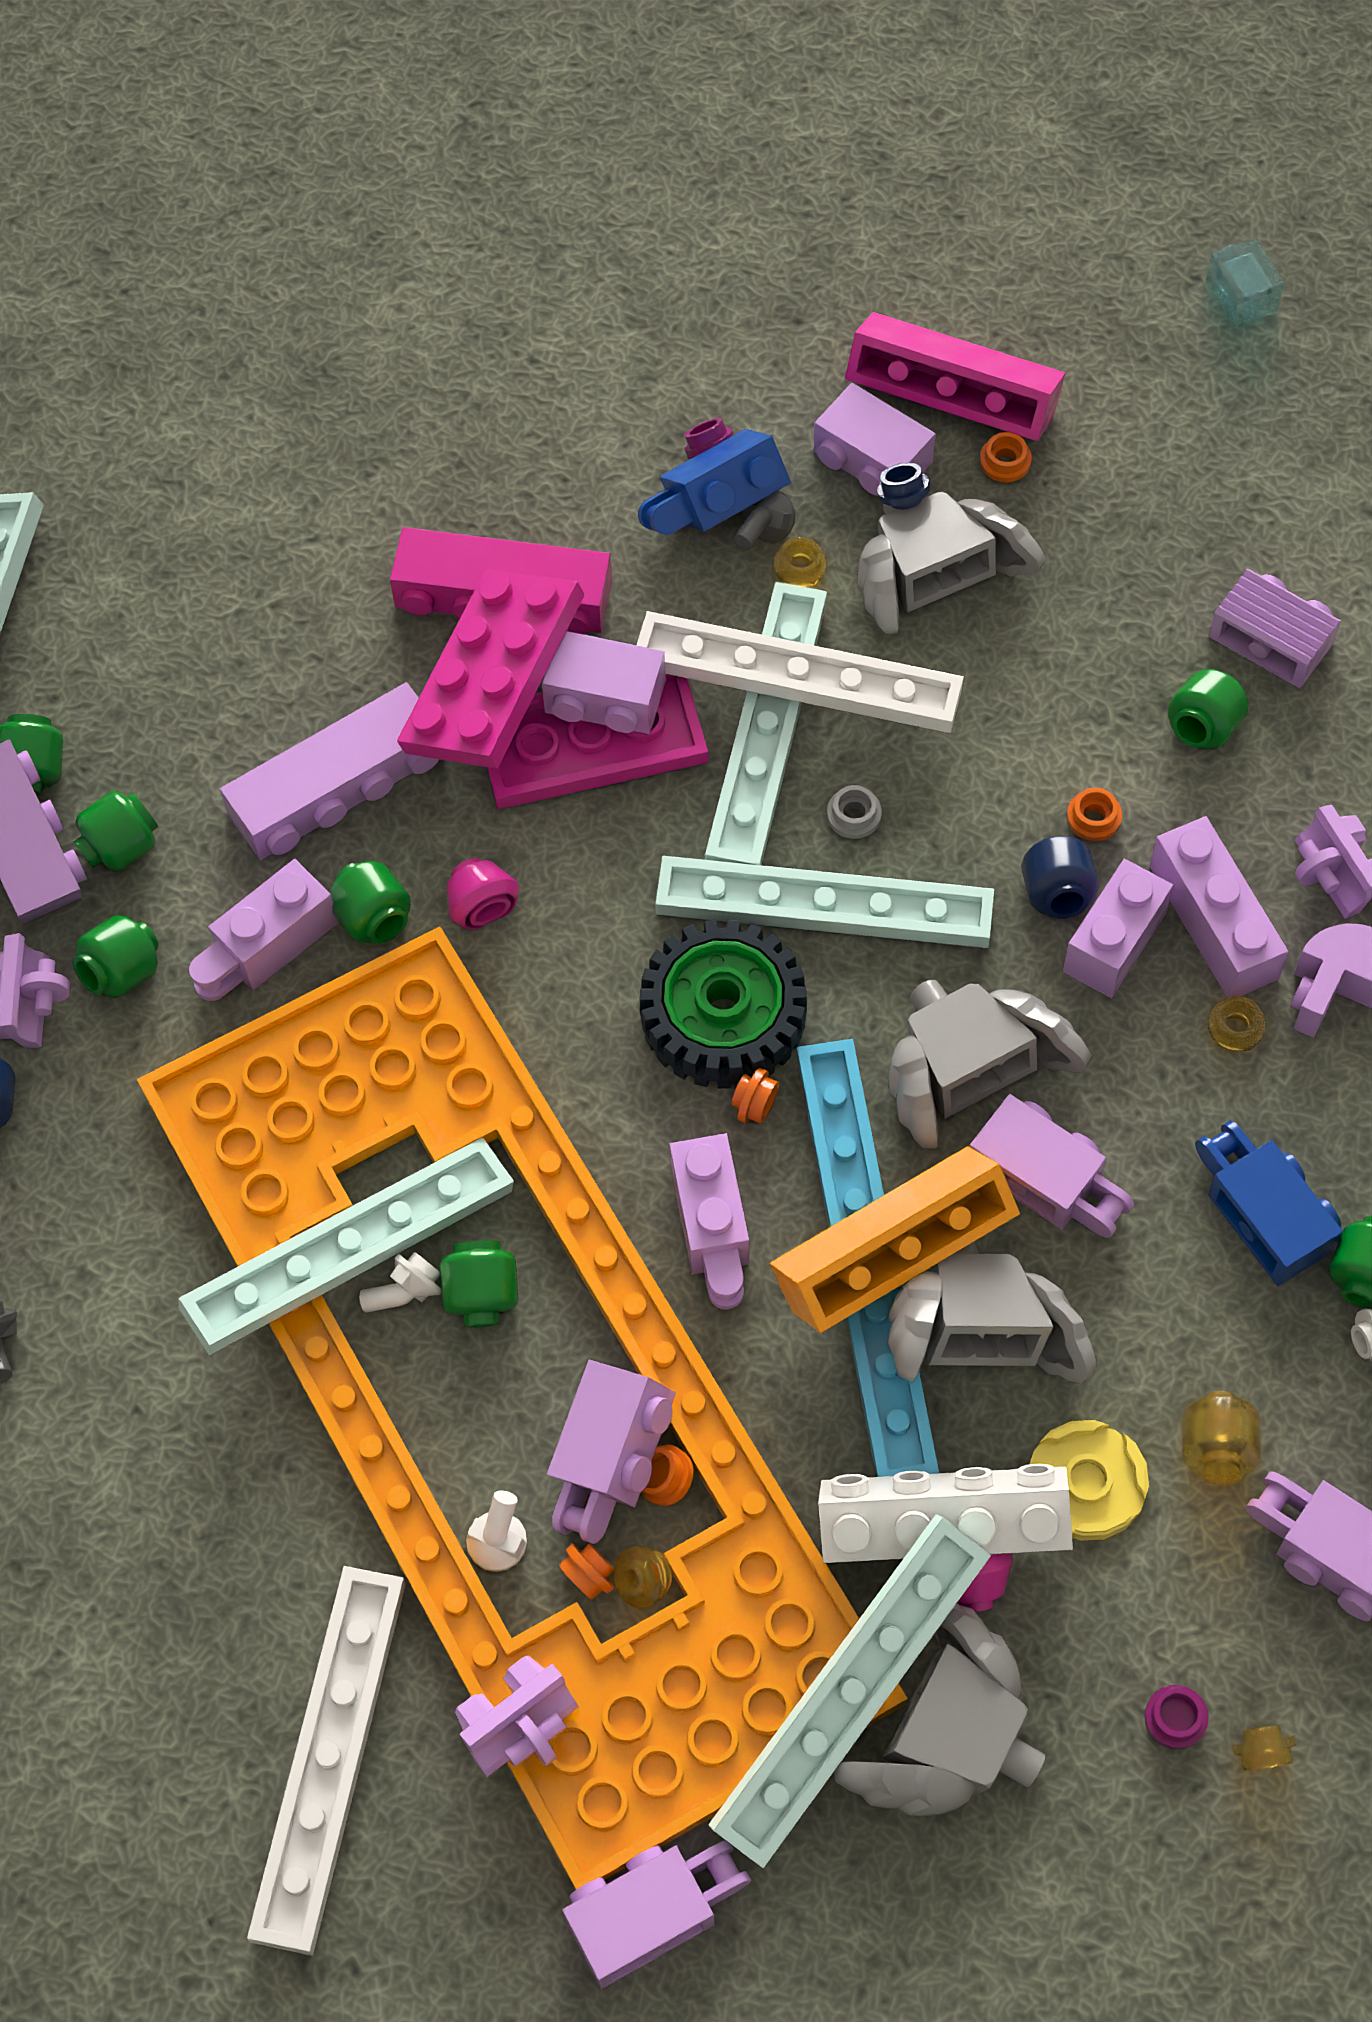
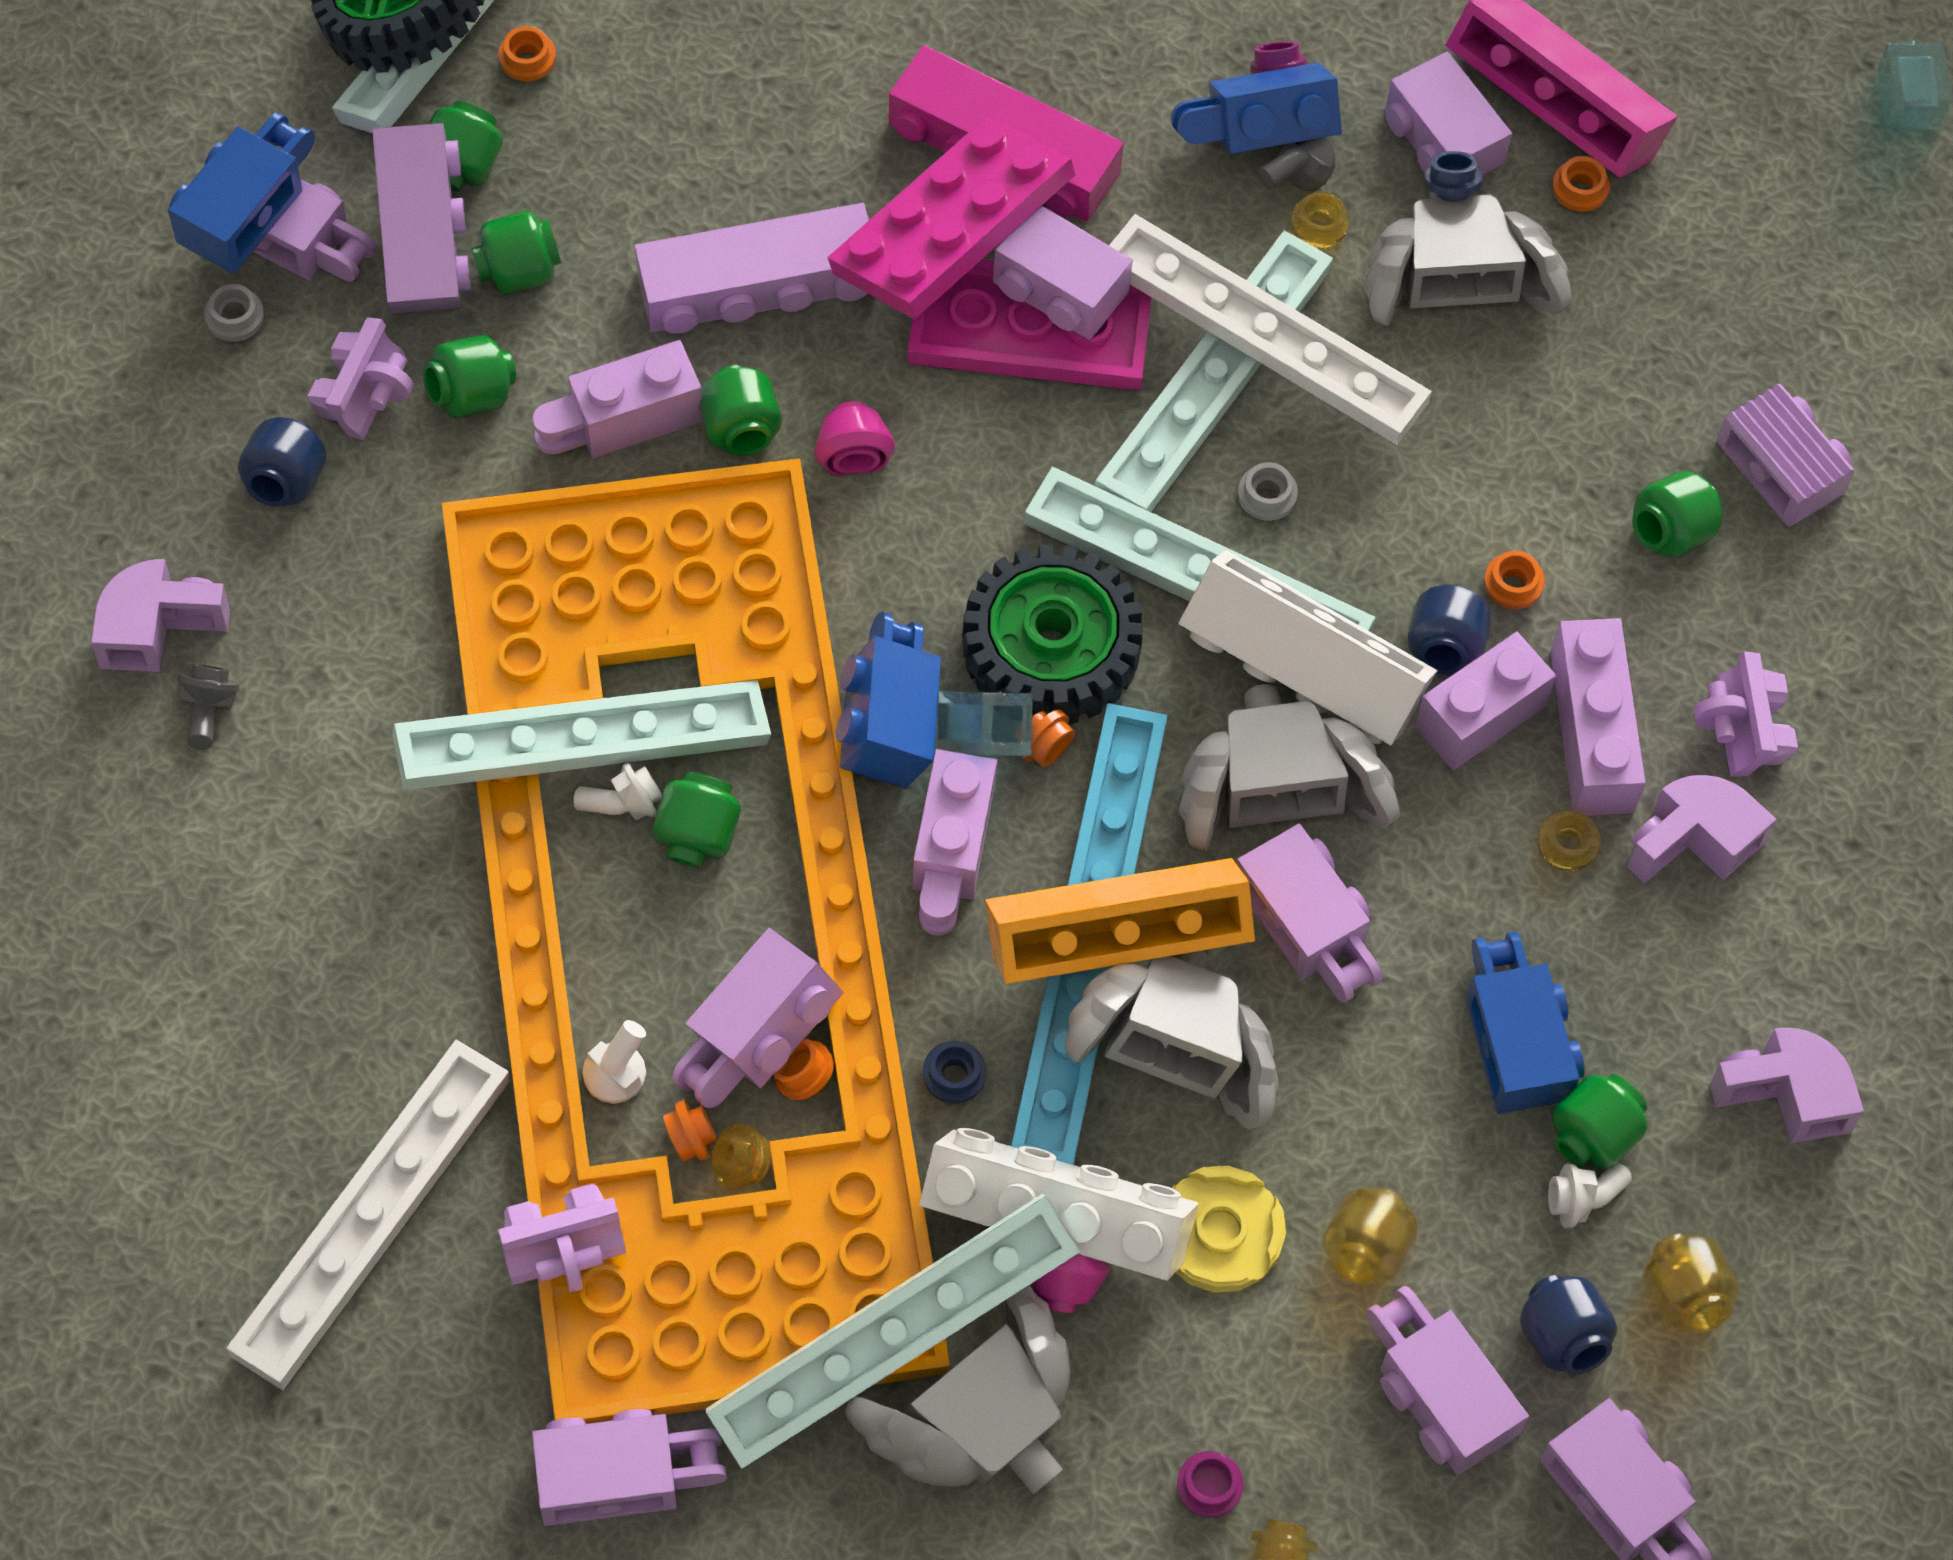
camera: 15 degrees right, 0 degrees up
none -> orange plate [498,26,556,82]
none -> blue brick [836,612,941,789]
none -> dark blue plate [923,1041,987,1104]
none -> clear light blue brick [937,691,1033,756]
none -> white brick [1178,550,1437,745]

